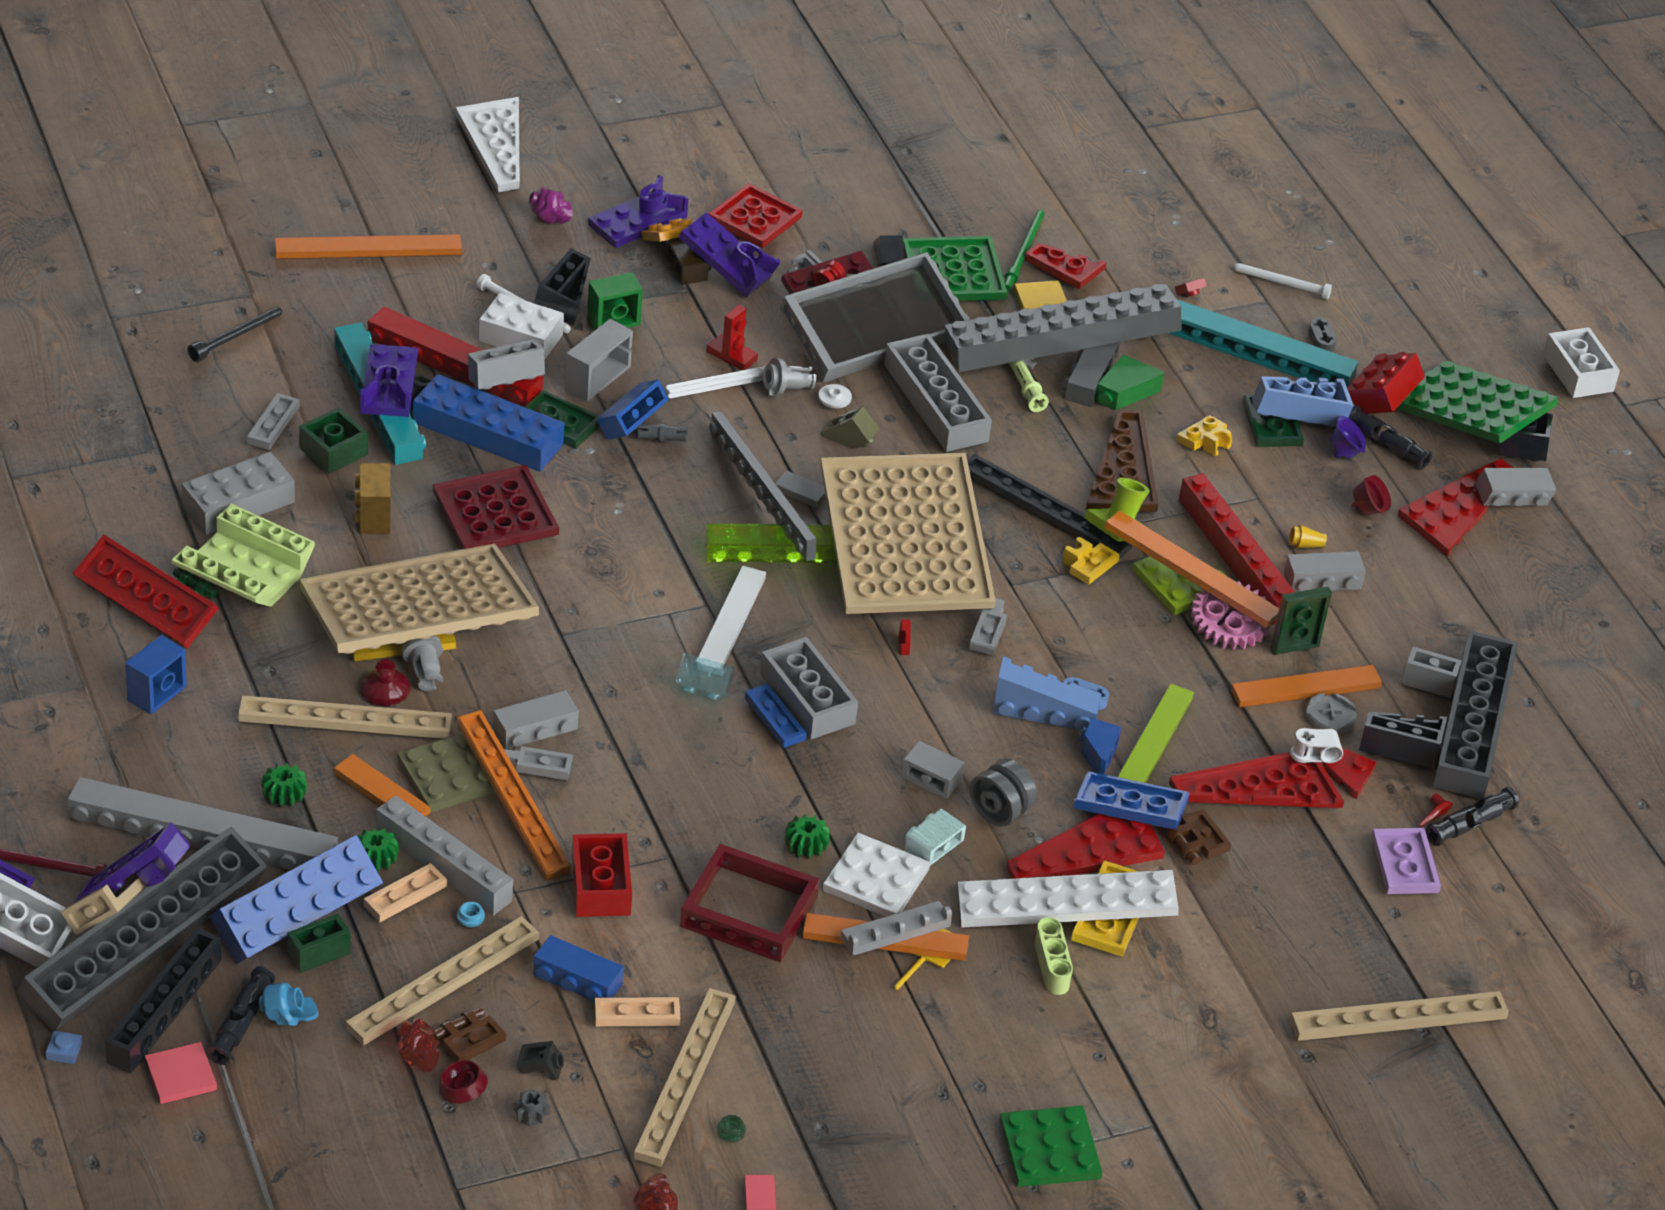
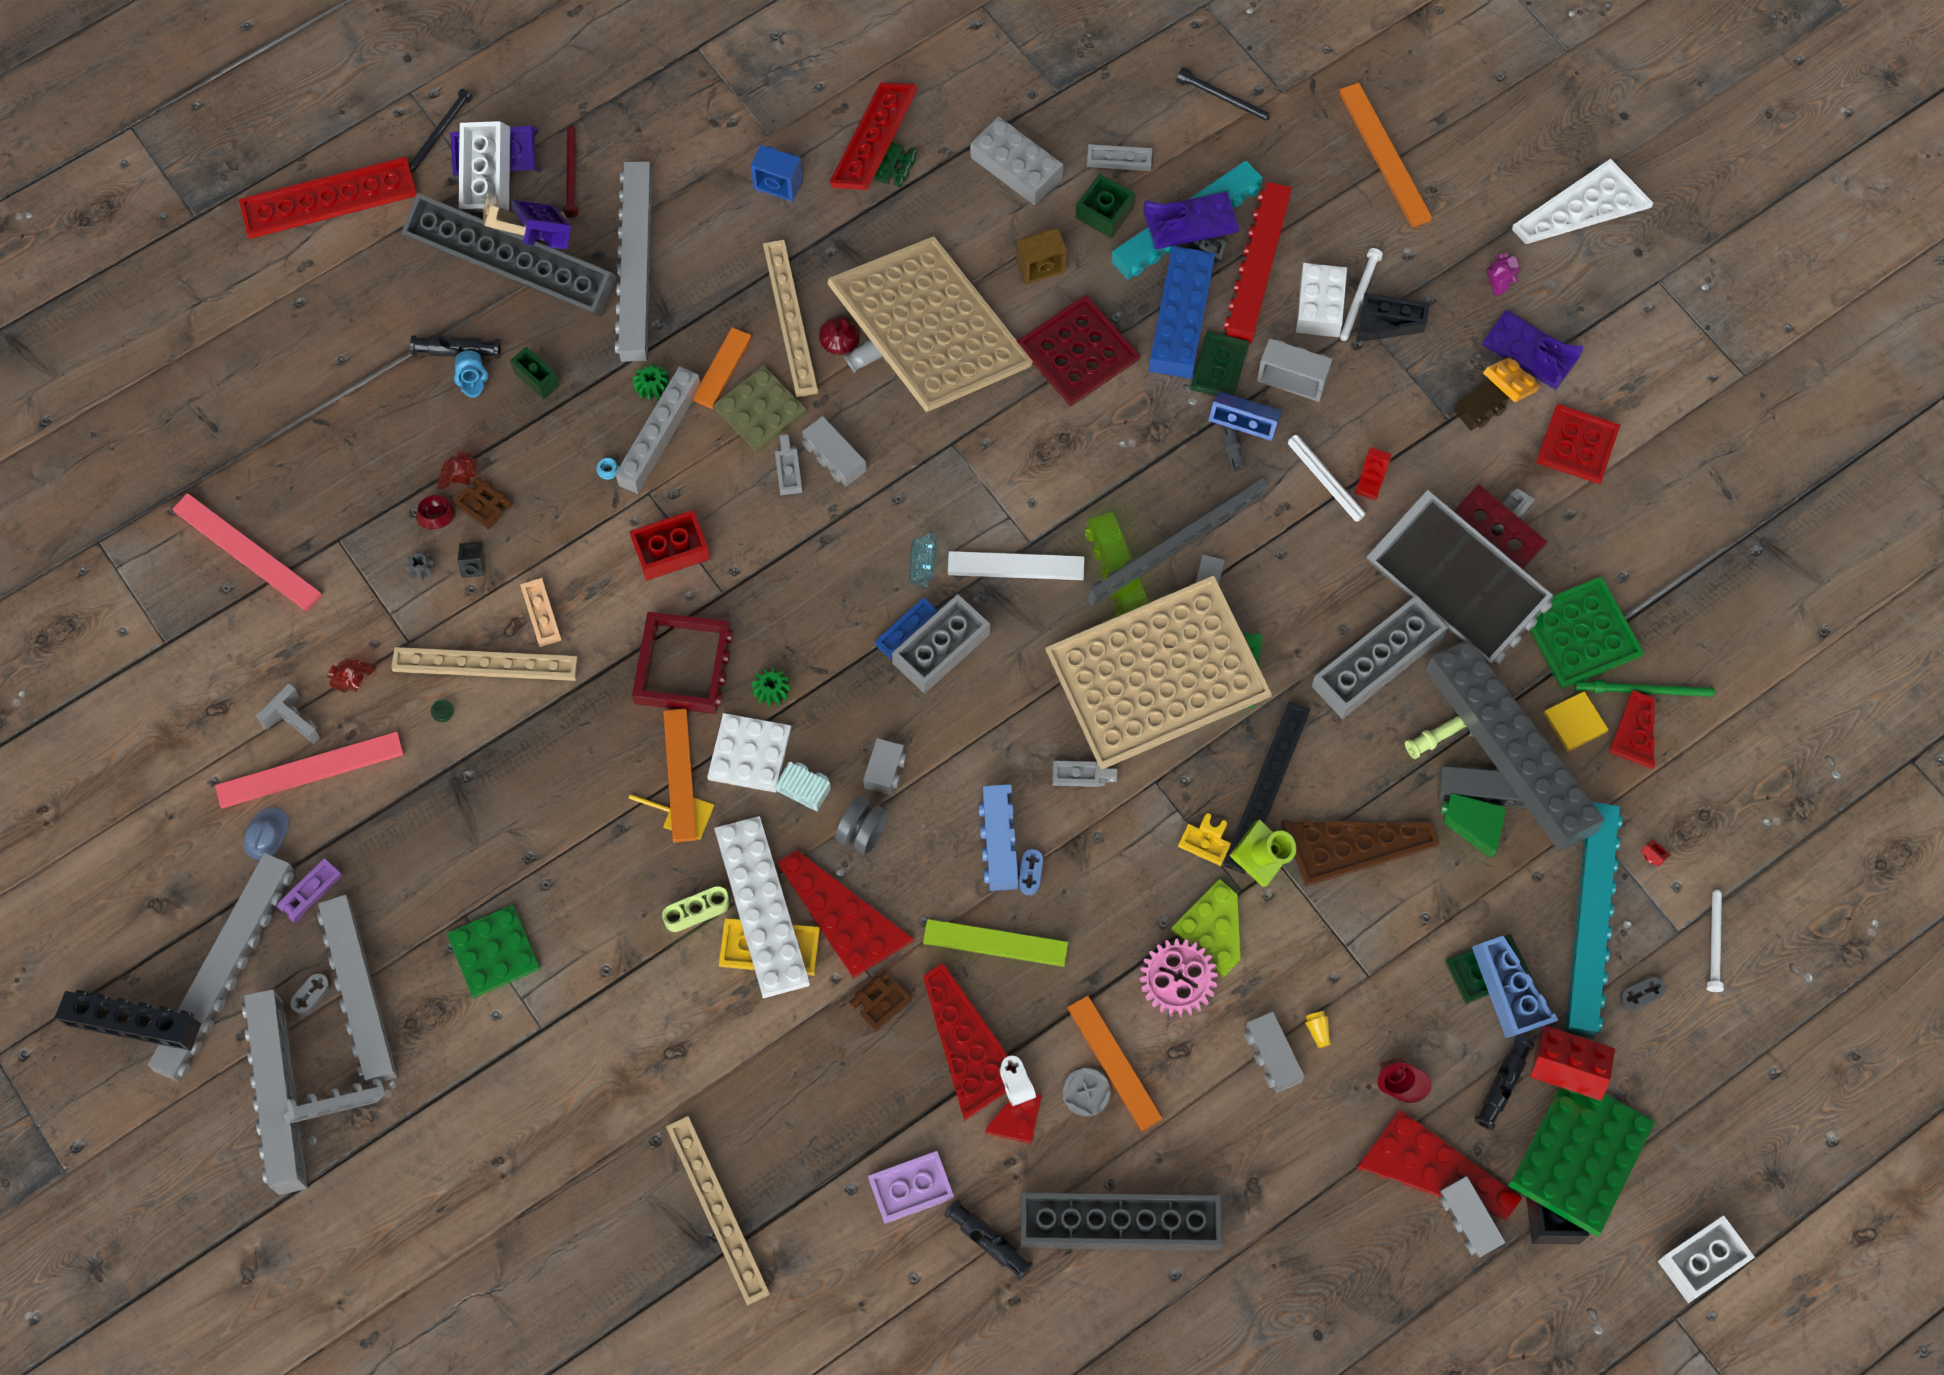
camera: 80 degrees right, 25 degrees up
medium blue plate [46,1031,83,1064] -> none
black brick [105,927,222,1074] -> none
coral tile [145,1042,217,1104] -> none
yellowish green slope [171,504,315,607] -> none
brick [210,835,383,964] -> none
green gear [261,763,307,808] -> none
tan plate [346,916,539,1046] -> none
light nougat plate [364,863,447,922] -> none
orange tile [456,710,571,880] -> none
light grey brick [468,339,545,390] -> none
blue brick [533,935,624,1002] -> none
green brick [587,272,643,330] -> none
dark purple plate [678,212,780,297] -> none
light grey piece [763,358,816,396] -> none
red wheel [813,260,846,286] -> none
white piece [818,384,852,408] -> none
olive slope [820,406,880,449] -> none
light grey hinge [841,901,952,956] -> none
black slope [873,235,903,265] -> none
red tile [898,619,911,655] -> none
blue tile [1074,771,1189,830] -> none
blue slope [1079,718,1122,774] -> none
orange tile [1104,511,1279,628] -> none
yellow plate [1177,415,1232,456] -> none
red brick [1179,473,1295,625] -> none
dark green tile [1271,586,1332,655] -> none
dark purple piece [1329,416,1366,459] -> none
black wedge [1359,712,1447,769] -> none
light grey brick [1402,647,1462,698] -> none
red bar [1418,793,1453,828] -> none

